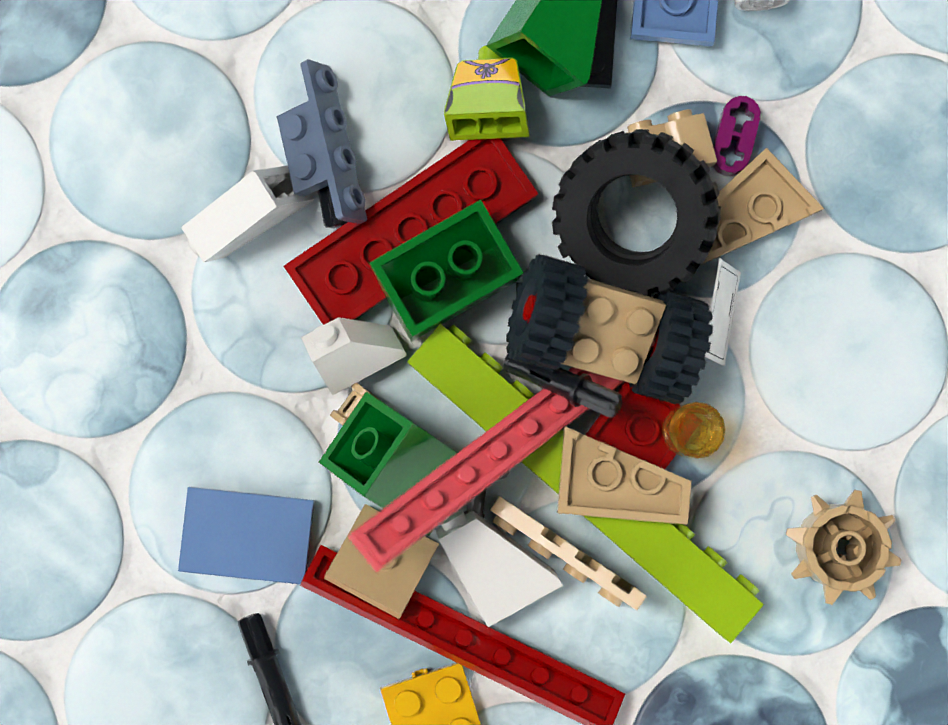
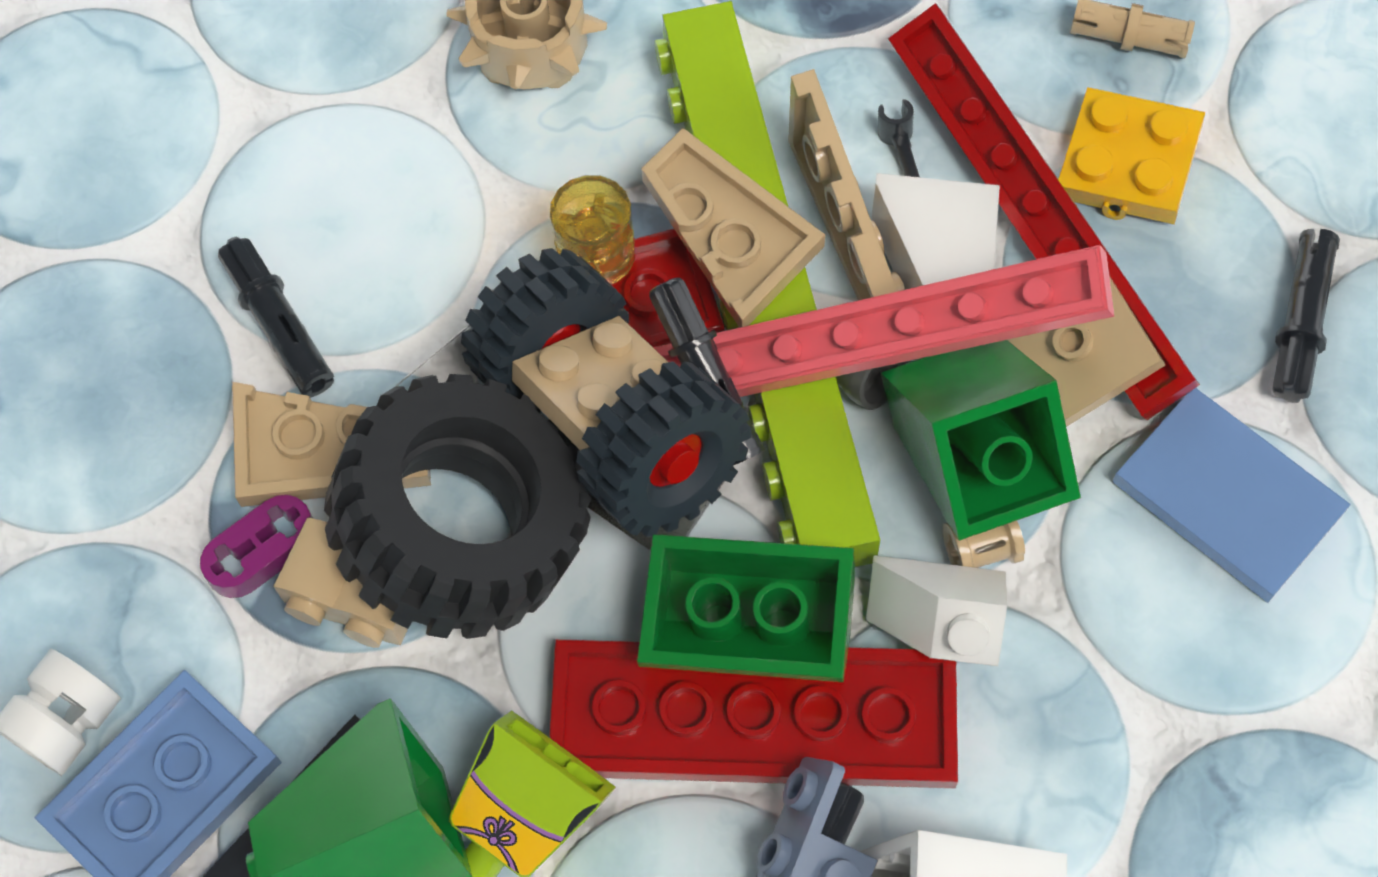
camera: 140 degrees left, 20 degrees down
none -> black axle [218,236,334,398]
none -> black hand [878,99,920,177]

